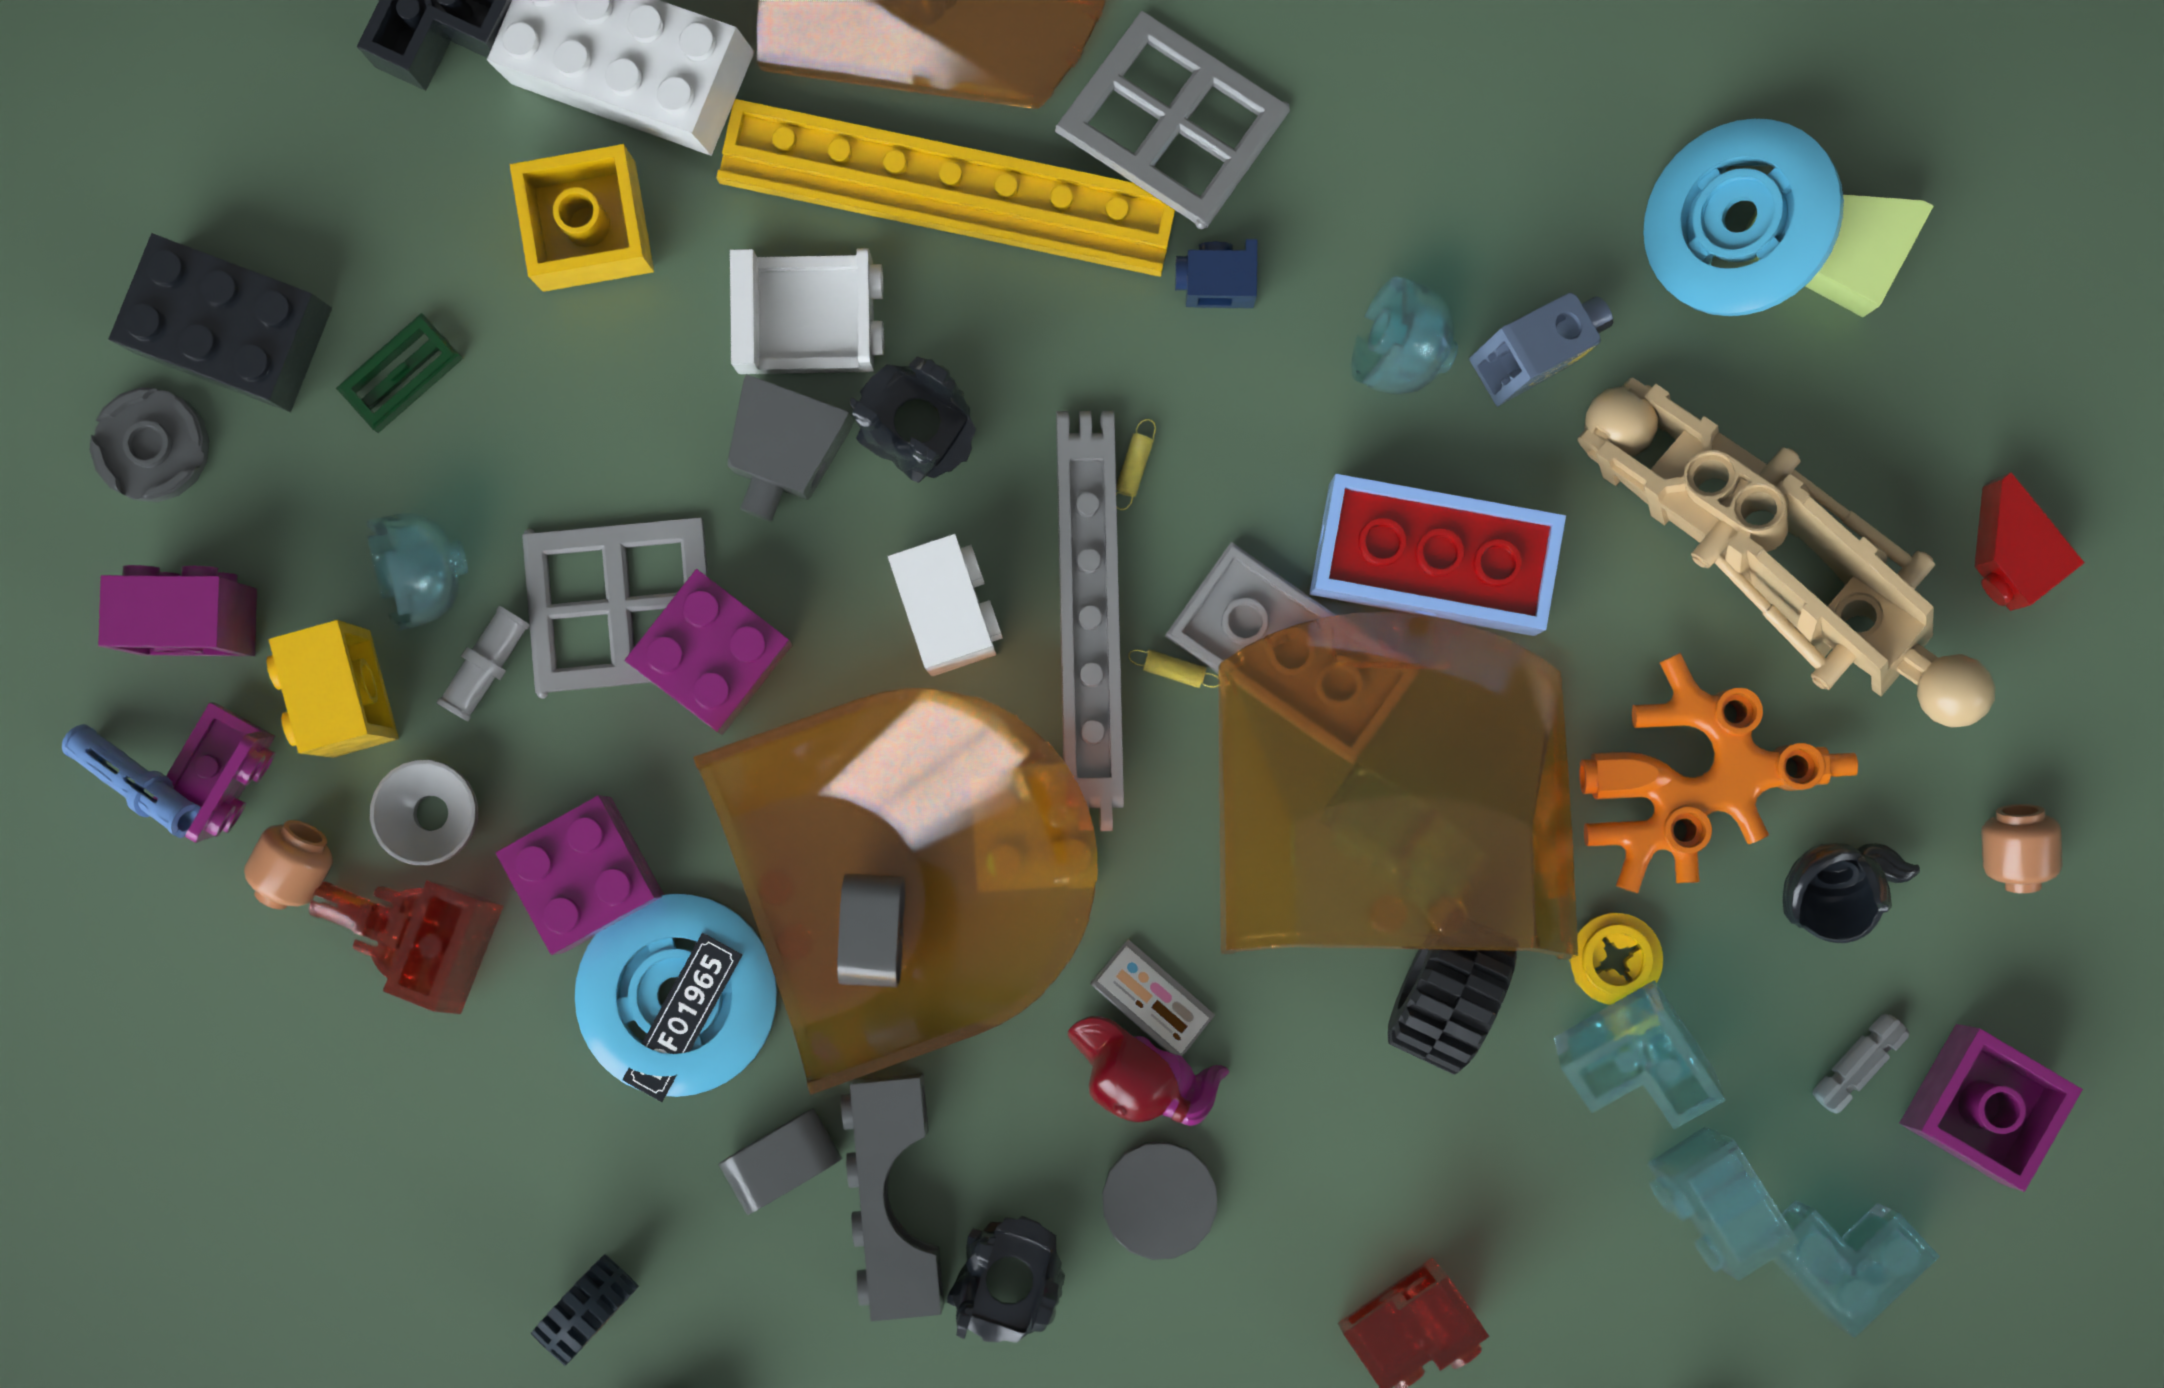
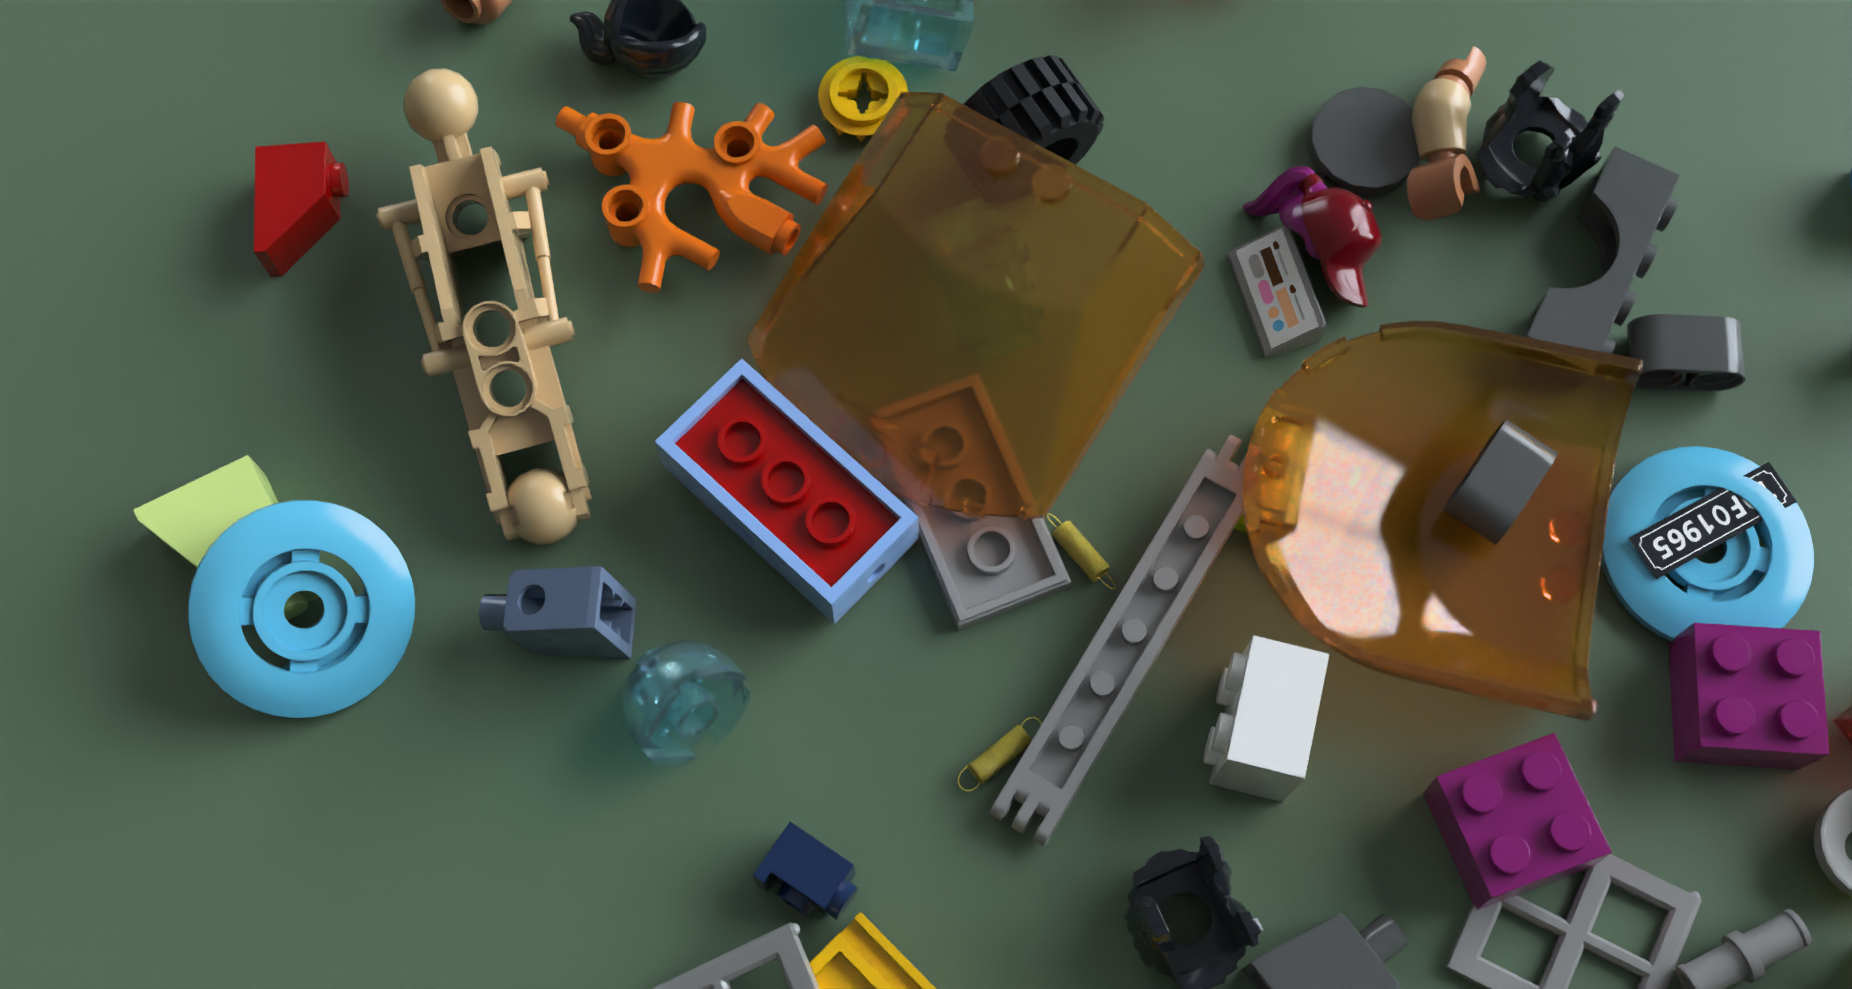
camera: 150 degrees left, 15 degrees down
none -> piece [1407,46,1487,221]

